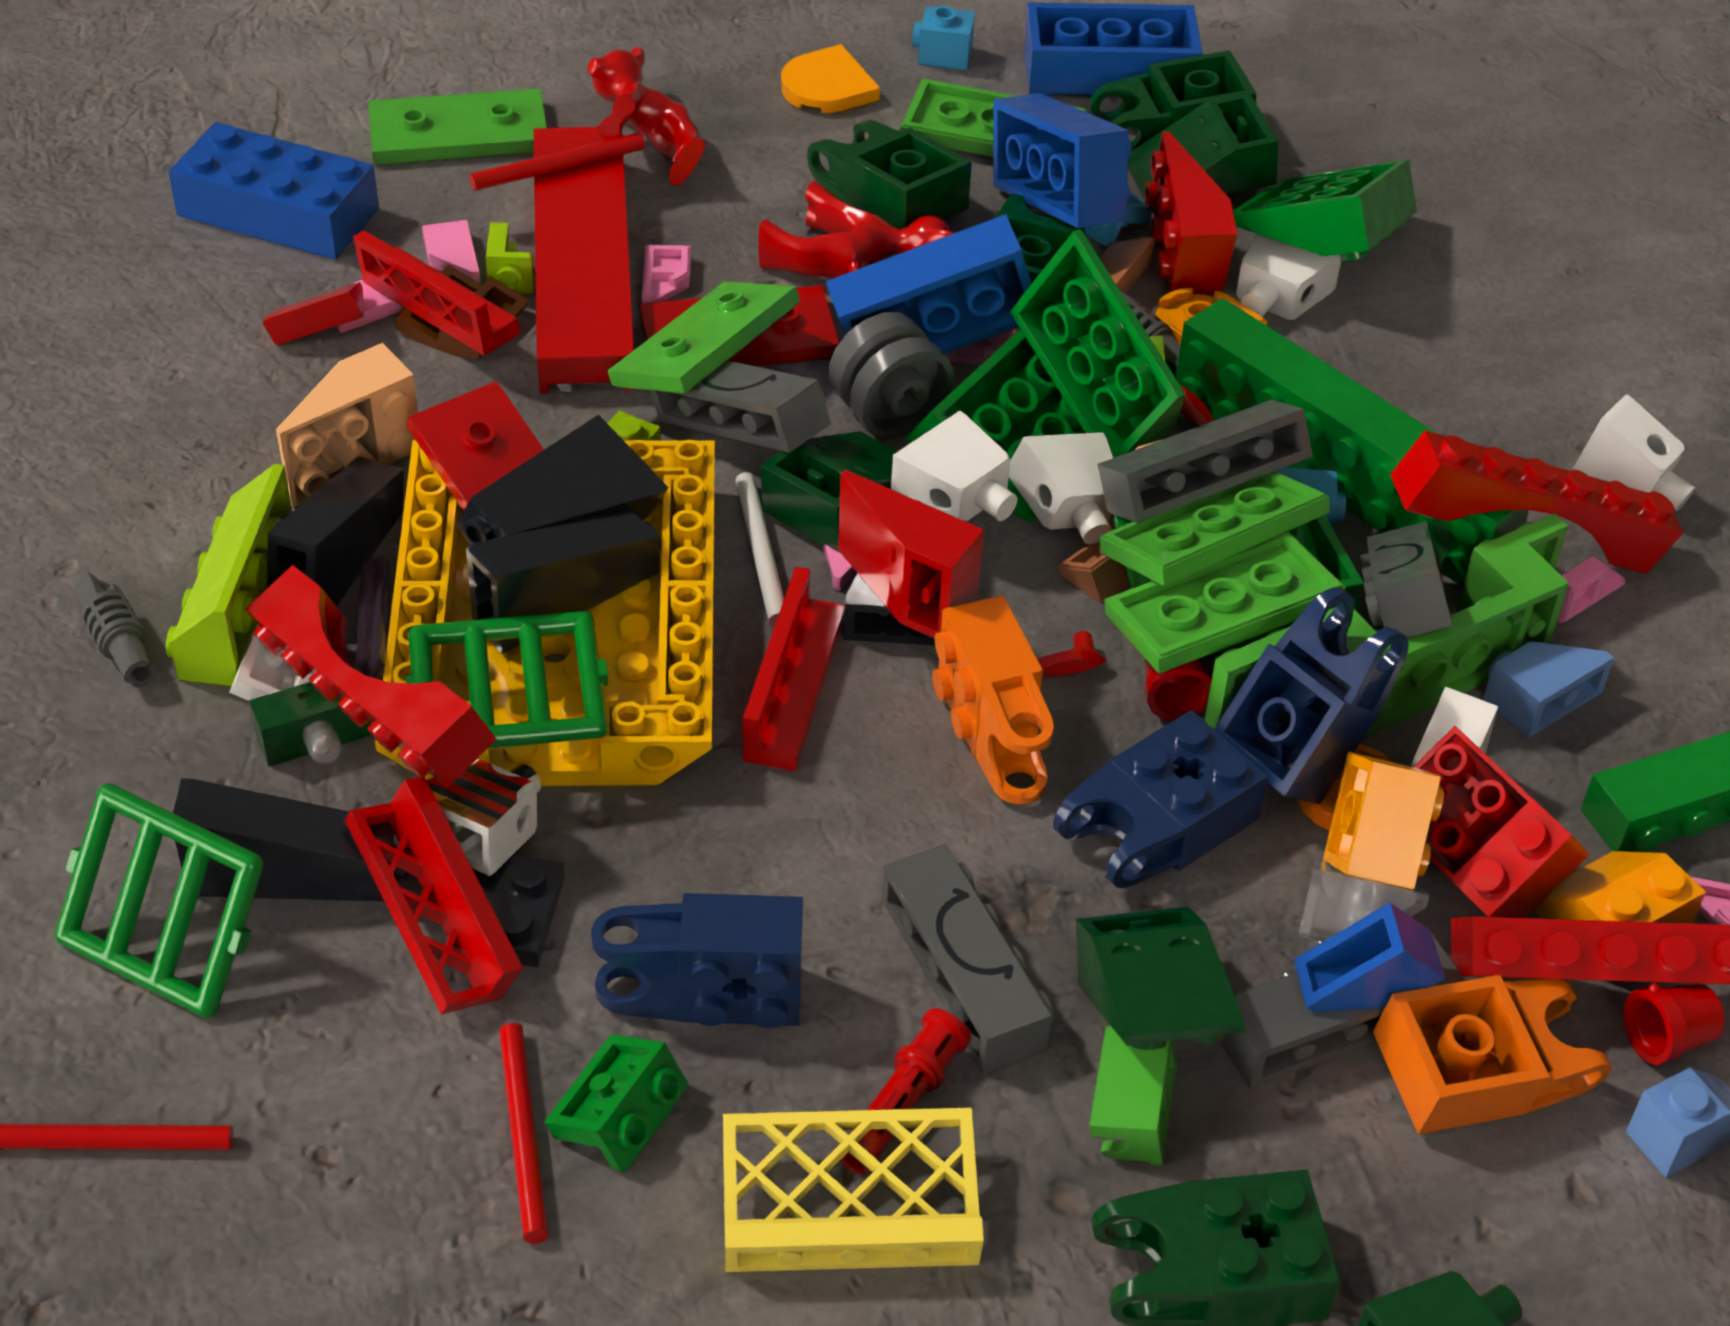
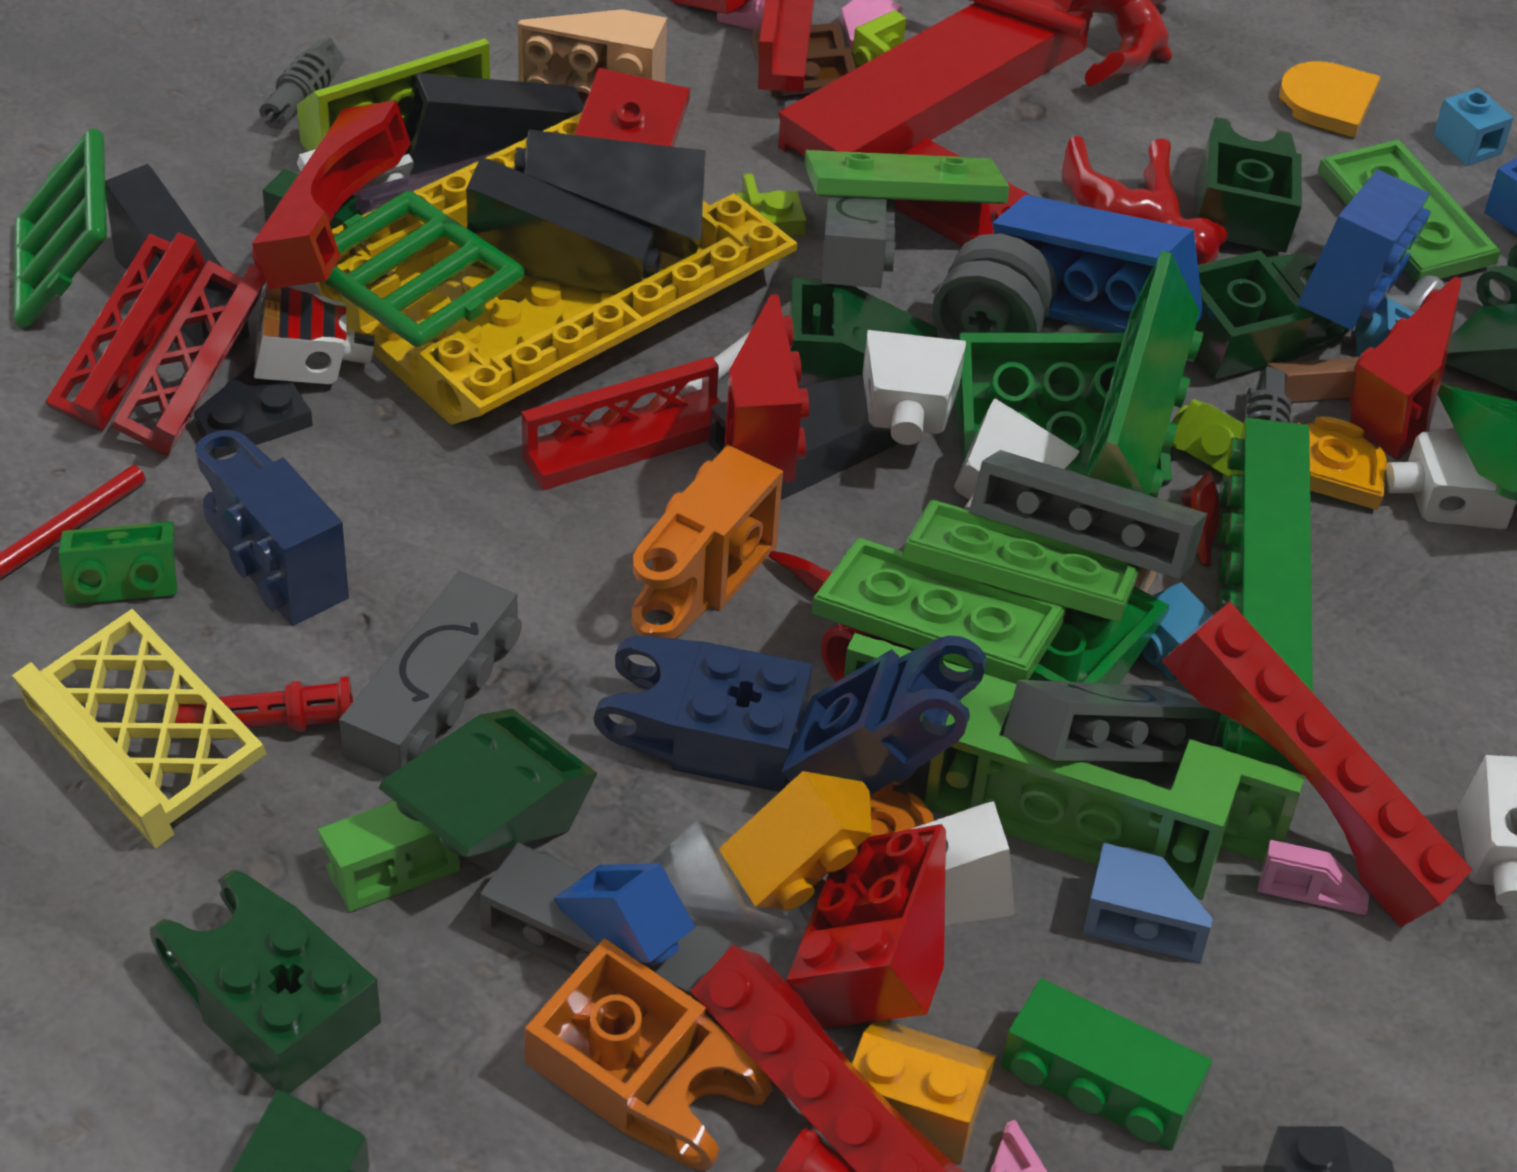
camera: 50 degrees right, 0 degrees up
bright pink tile [641,245,691,304] -> none
none -> red fence [46,232,206,432]

